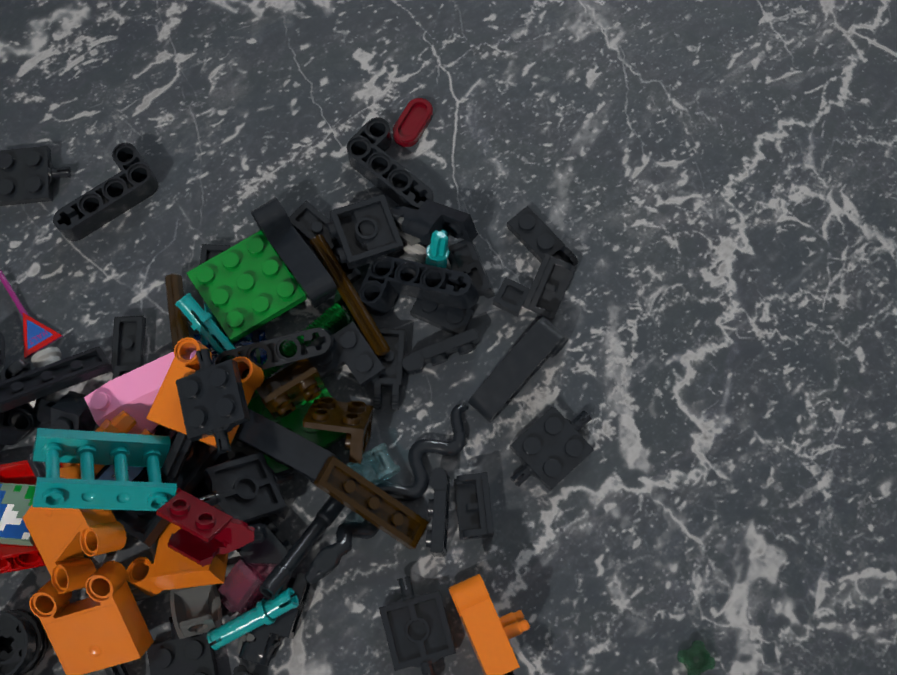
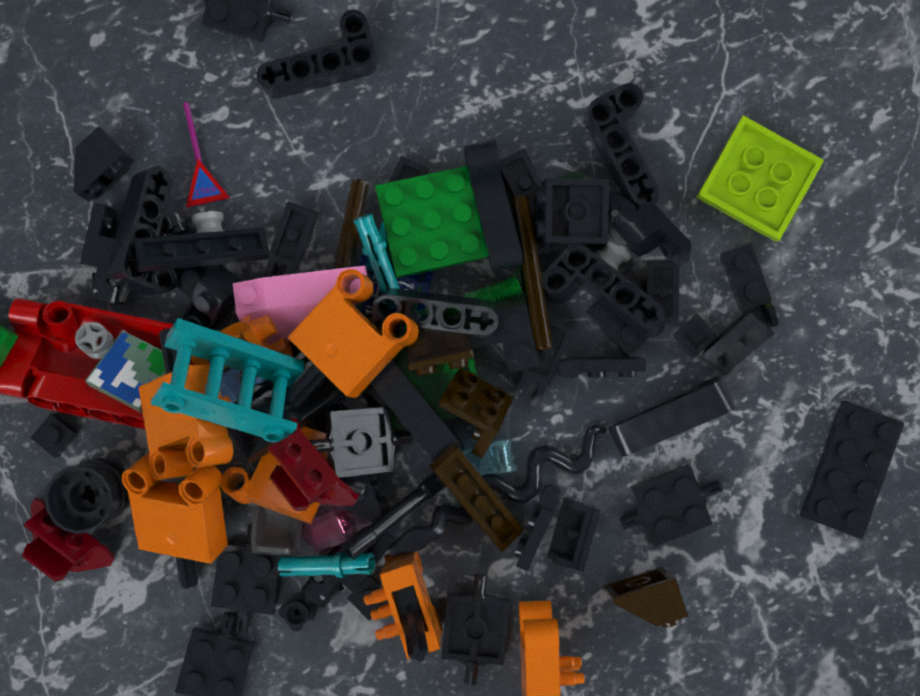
camera: 20 degrees right, 15 degrees up
black plate [176,349,250,454] -> none
dark red tile [393,98,433,147] -> none
teal axle [425,230,449,268] -> none
none -> black plate [347,574,388,621]
none -> orange piece [364,551,443,662]
none -> dark brown slope [603,566,688,628]
none -> lime plate [696,115,824,242]
none -> black plate [800,400,905,540]

